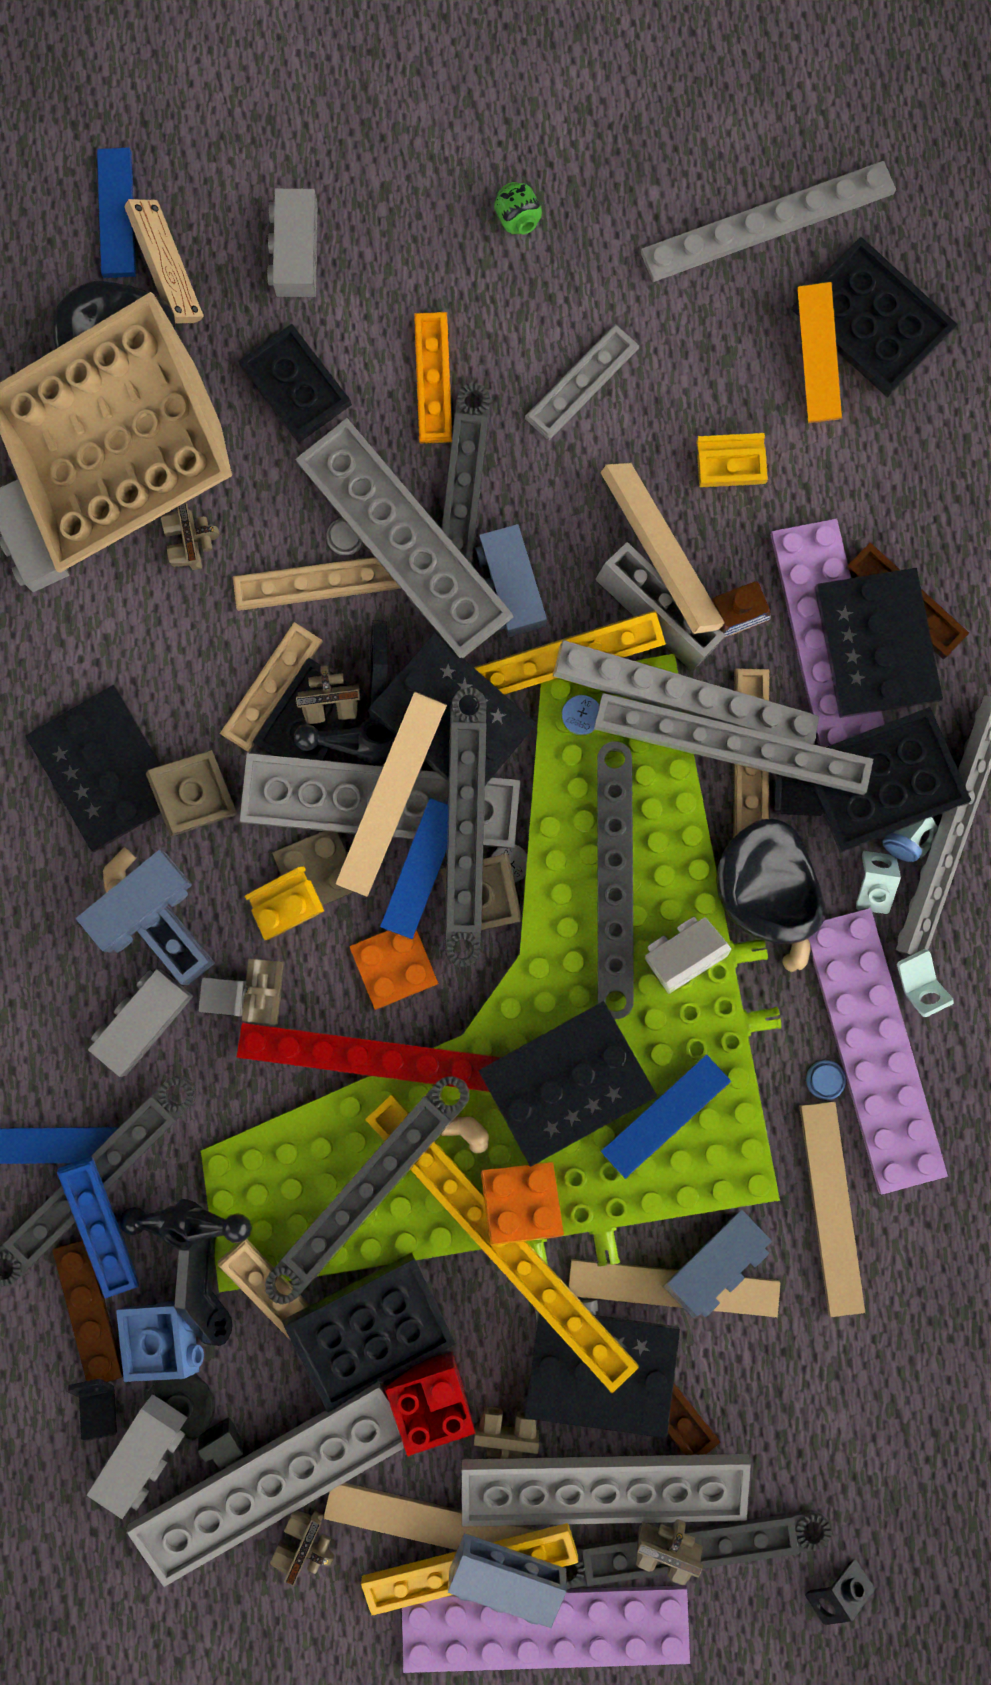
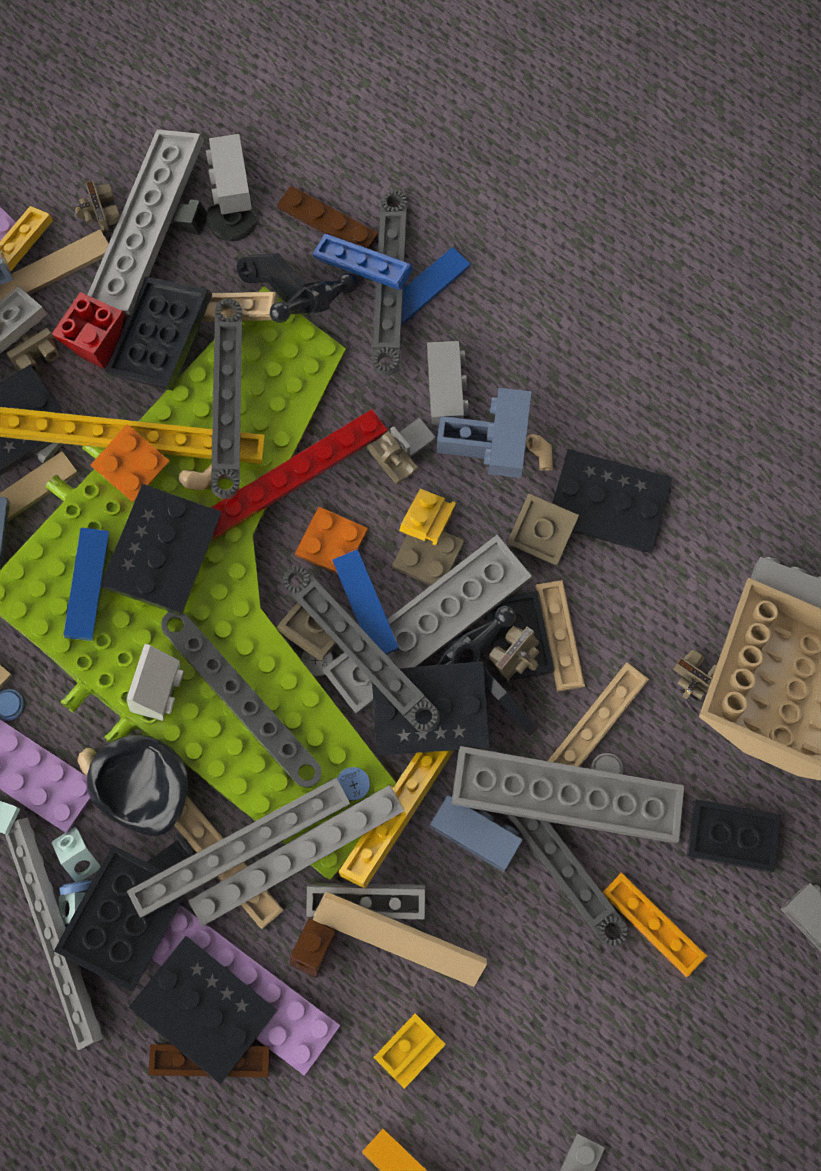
camera: 140 degrees right, 10 degrees down
black bracket [66,1379,117,1441] -> none
medium blue plate [116,1301,204,1382] -> none
tan tile [336,691,447,897] -> none
bright green head [494,182,542,234] -> none
light grey tile [525,324,639,441] -> none

